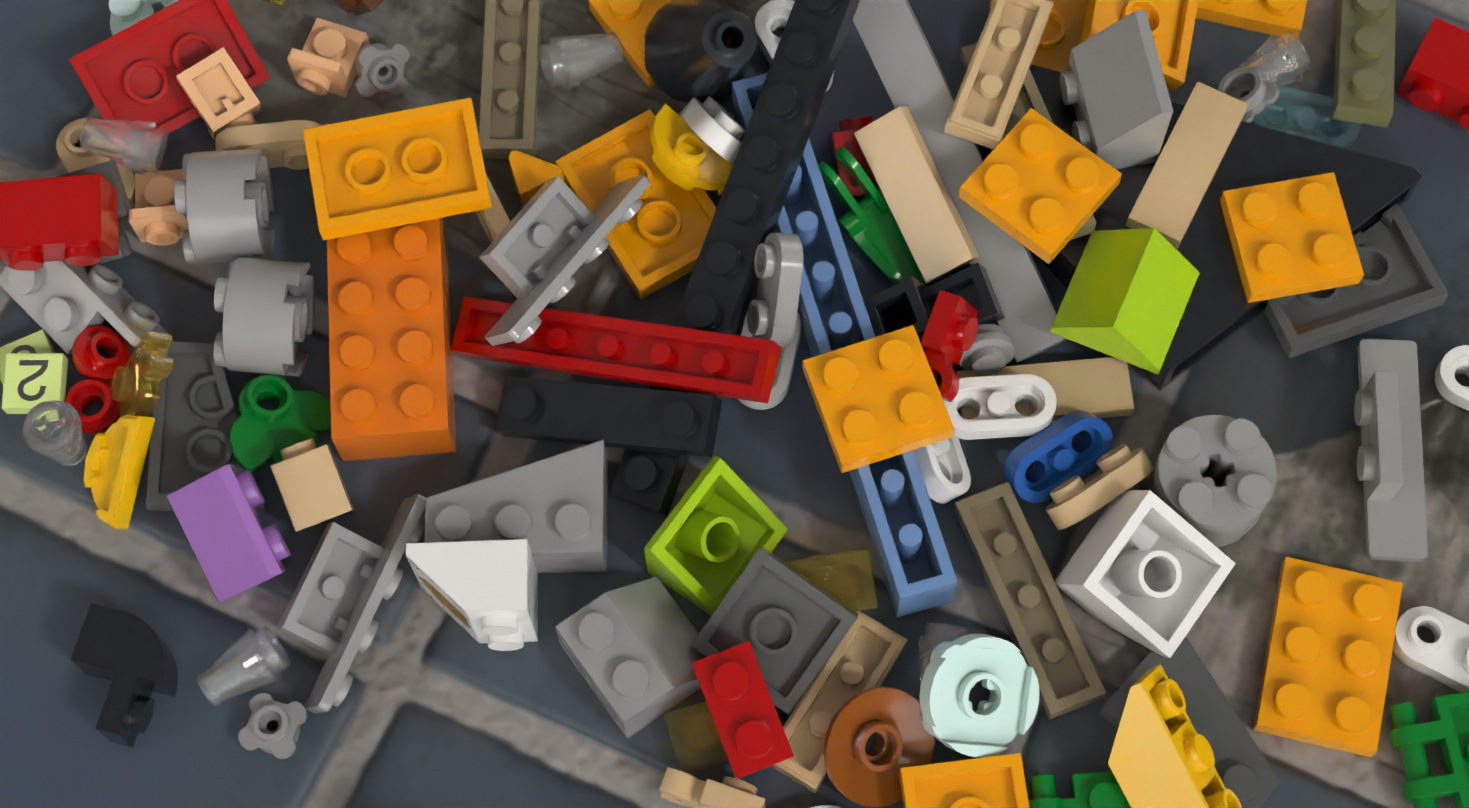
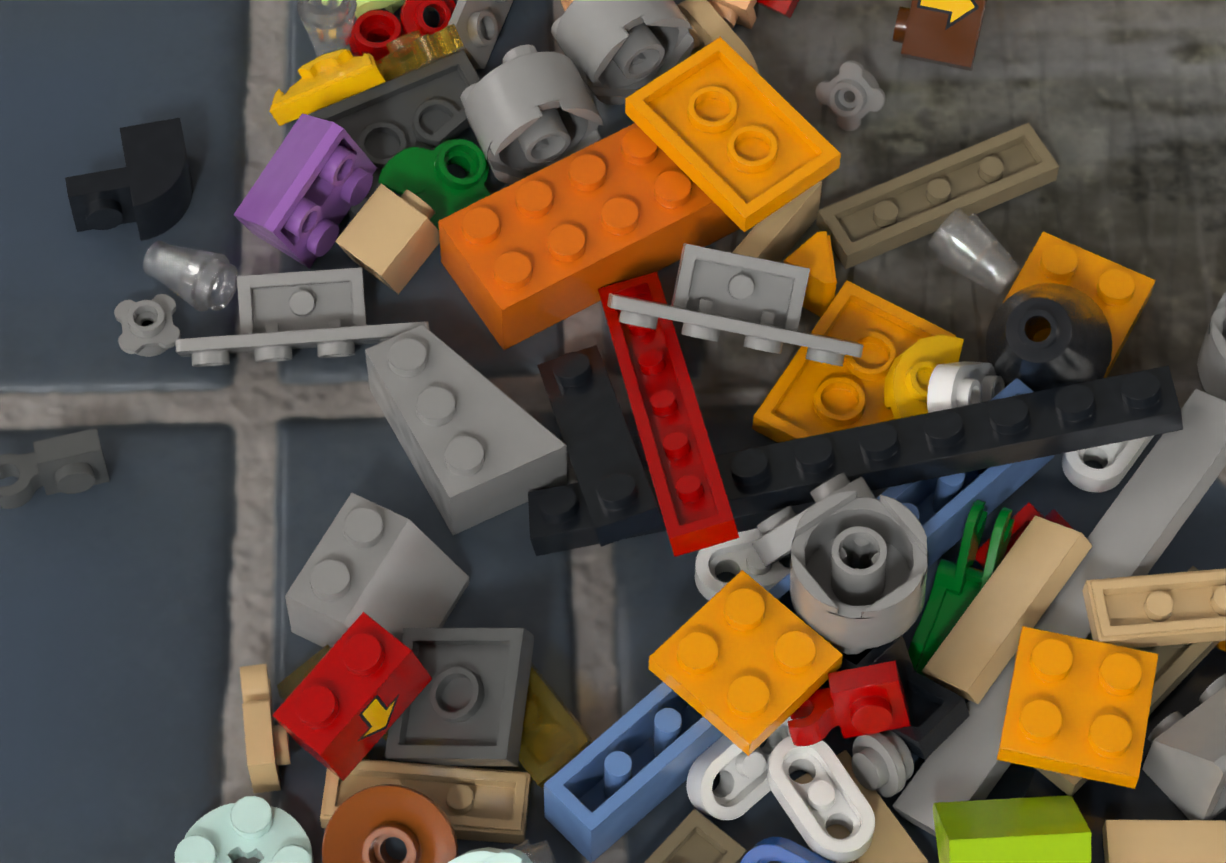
camera: 60 degrees right, 10 degrees down
light nougat bracket [287,18,370,98] -> none
white slope [406,539,538,651] -> none
lime slope [644,456,788,616] -> none
none -> light grey brick [790,491,928,654]

